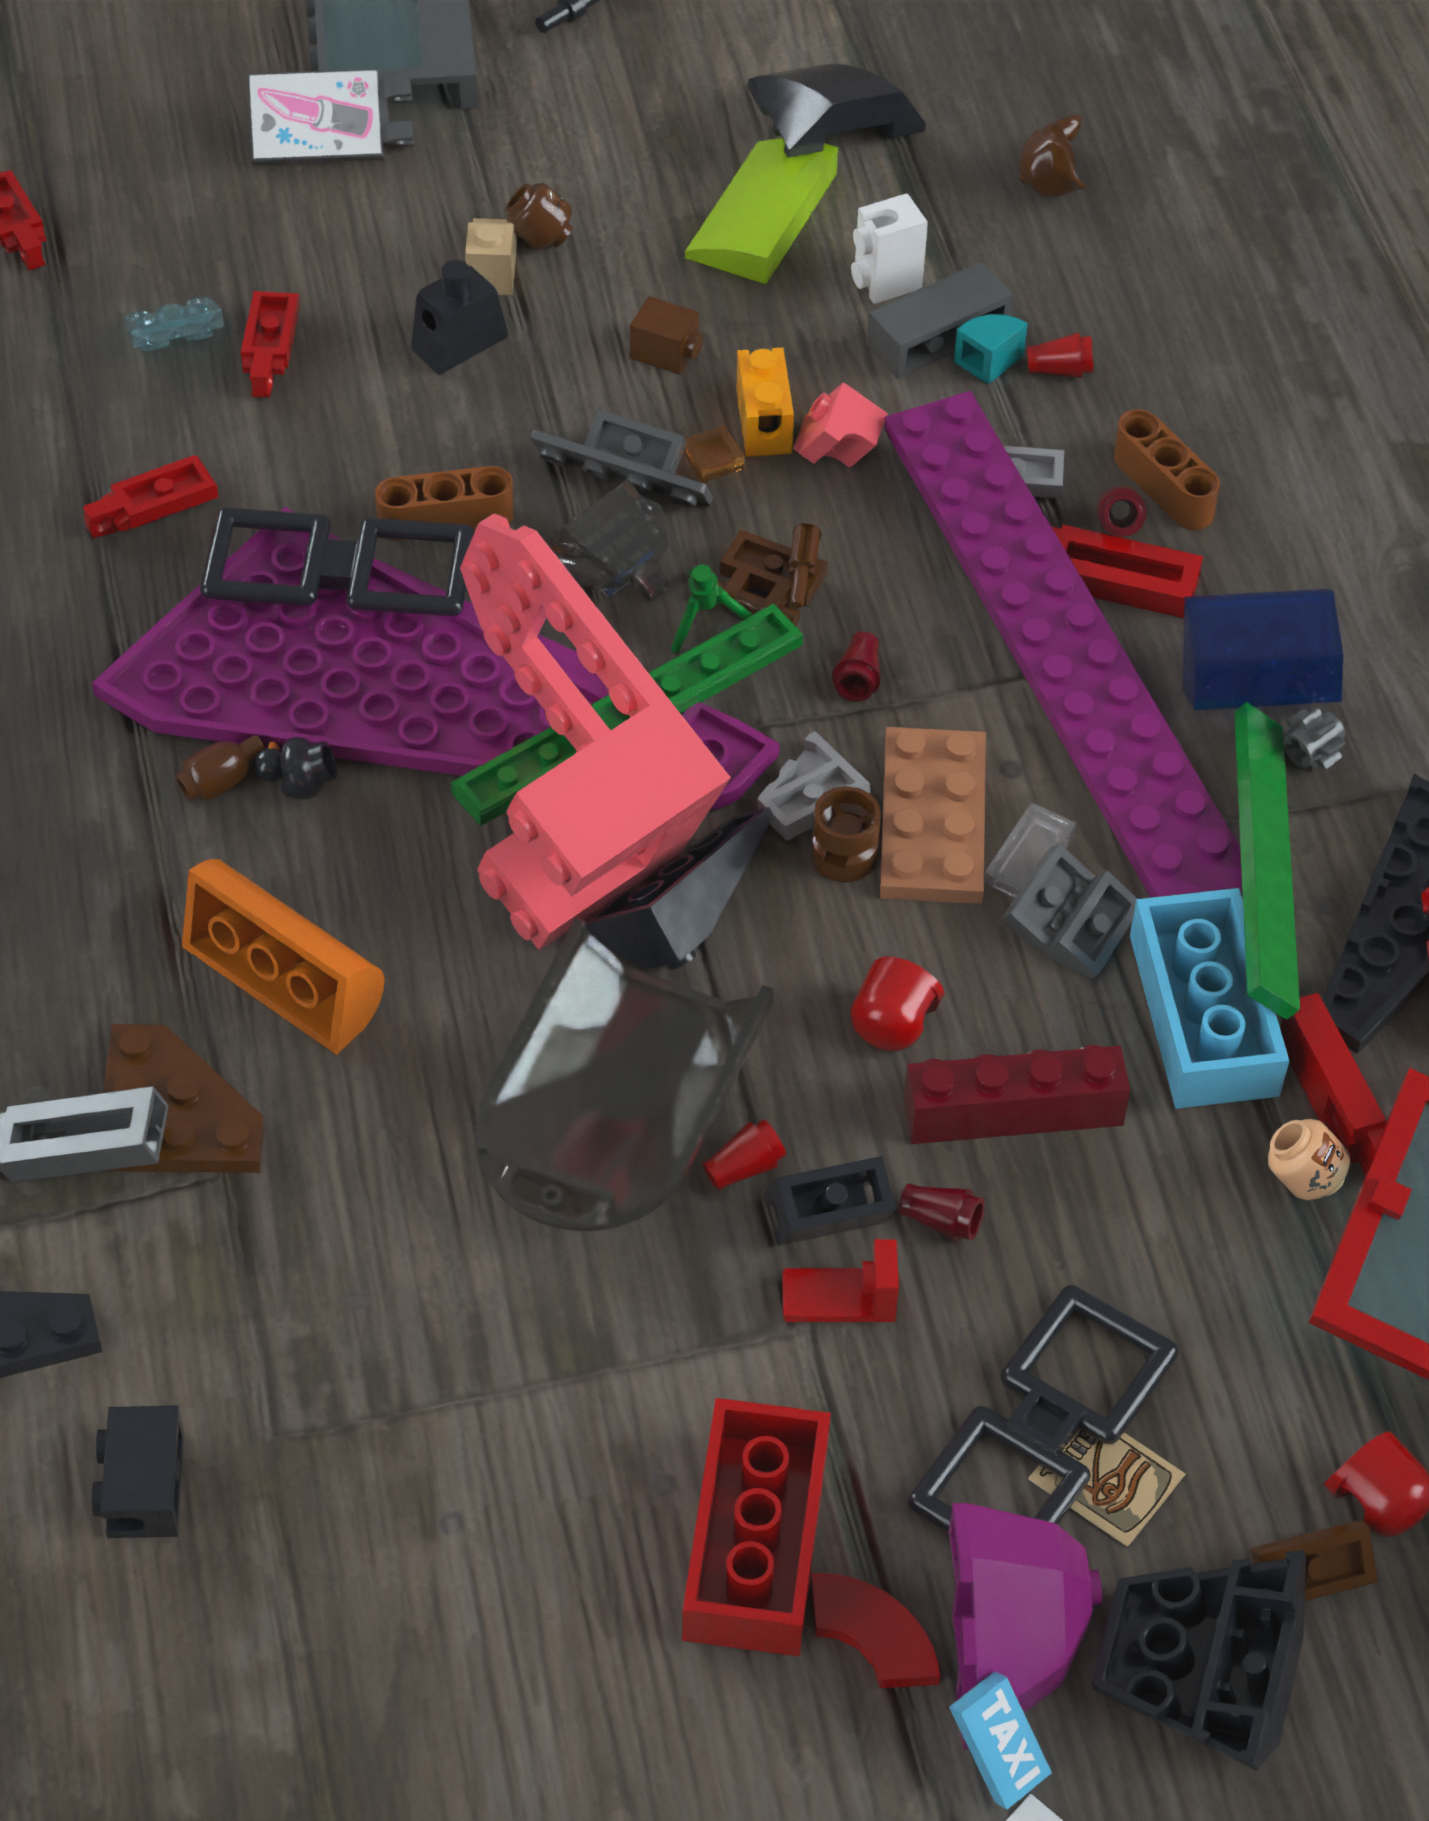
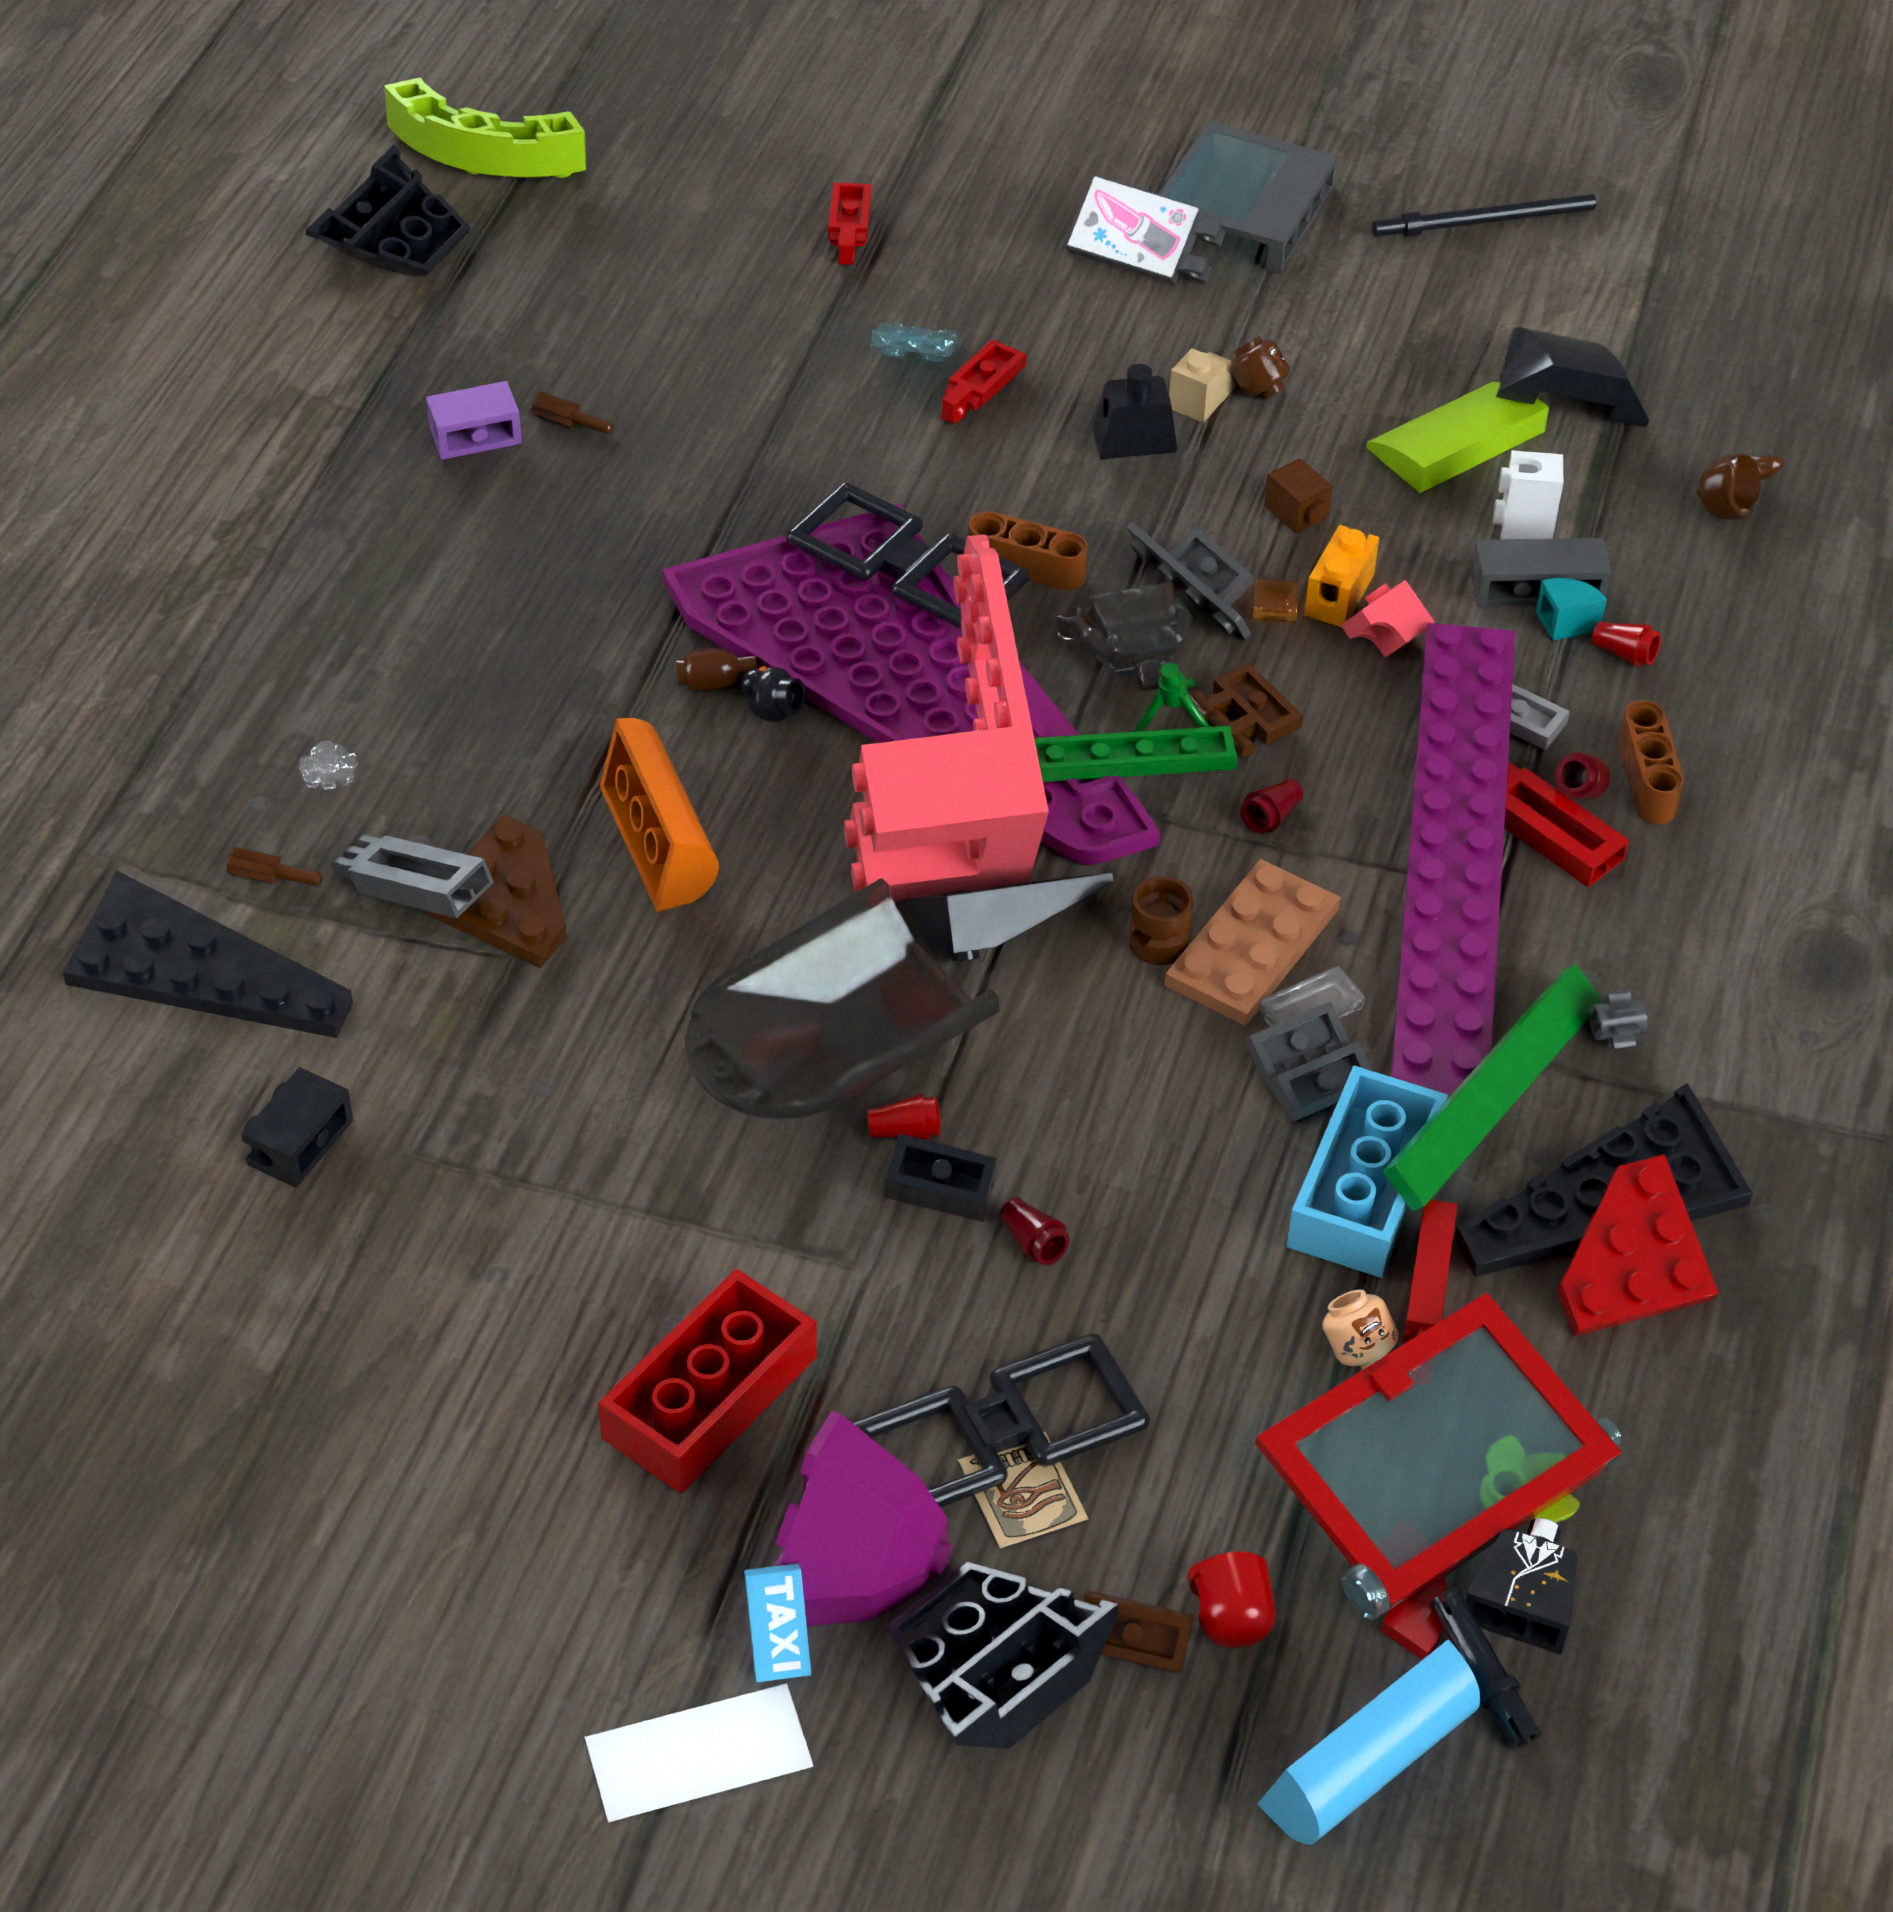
camera: 30 degrees right, 5 degrees down
red hinge [83,455,219,538] -> none
light grey wing [757,731,870,841] -> none
red bracket [782,1239,899,1322] -> none
reddish brown axle [789,523,822,609] -> none
red tile [810,1573,941,1688] -> none
red helmet [850,956,945,1052] -> none
dark red brick [903,1045,1131,1145] -> none
clear blue slope [1182,589,1344,710] -> none

